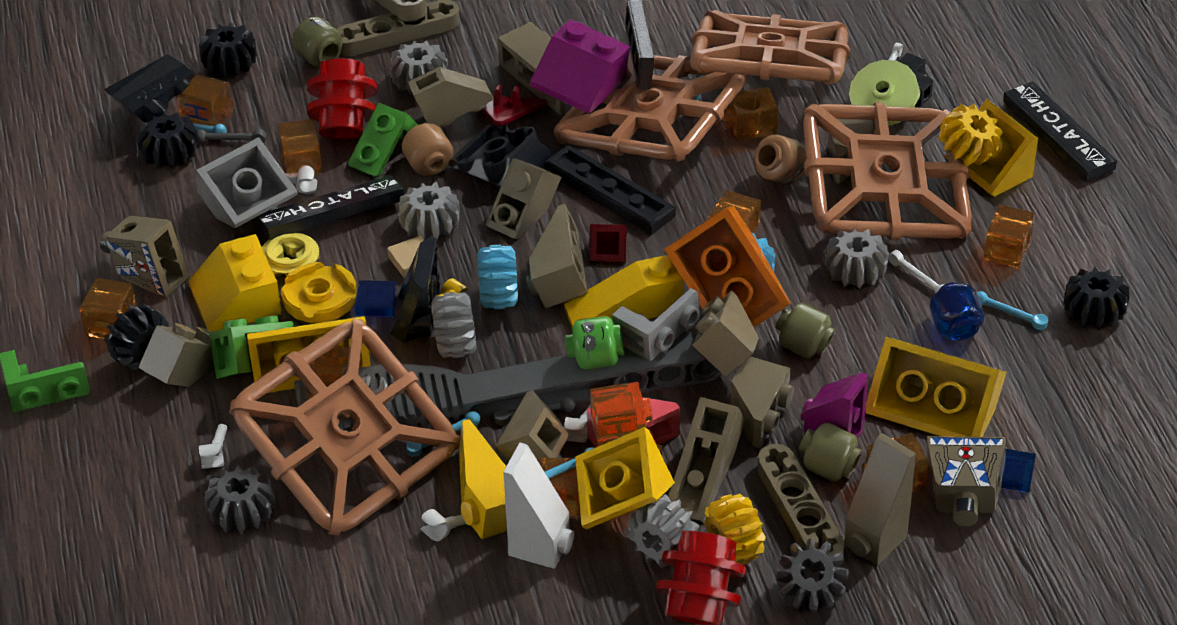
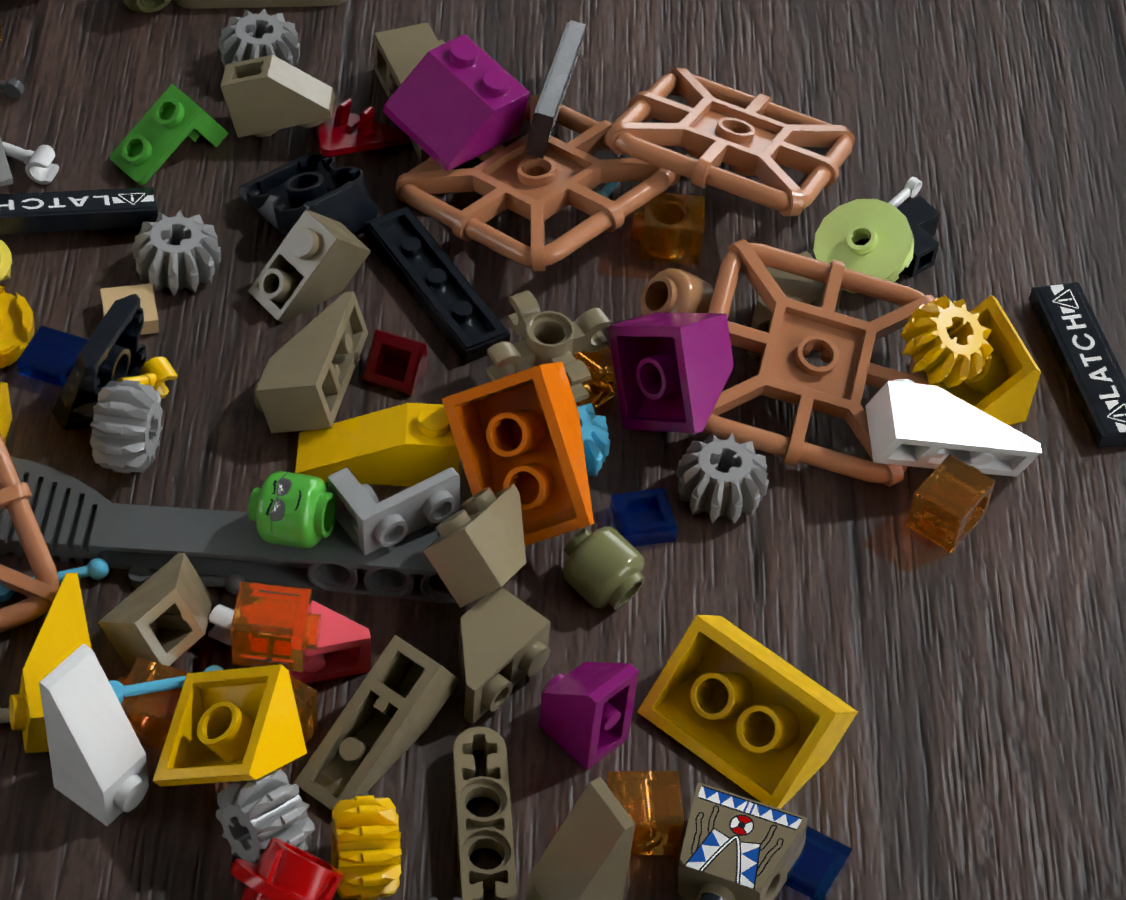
camera: 10 degrees right, 5 degrees up
clear orange brick [278,118,322,174] -> none
red piece [306,58,378,140] -> none
medium nougat head [402,123,454,176] -> none
medium azure gear [477,245,518,310] -> none
olive head [799,423,862,482] -> none
white hinge [888,250,950,299] -> none
clear blue head [929,282,985,341] -> none
medium azure hinge [973,291,1048,330] -> none
black gear [1063,266,1130,330] -> none
none -> dark tan pin [486,290,611,403]
none -> magenta slope [608,313,734,434]
none -> clear blue tile [610,488,678,547]
none -> white slope [865,379,1042,477]

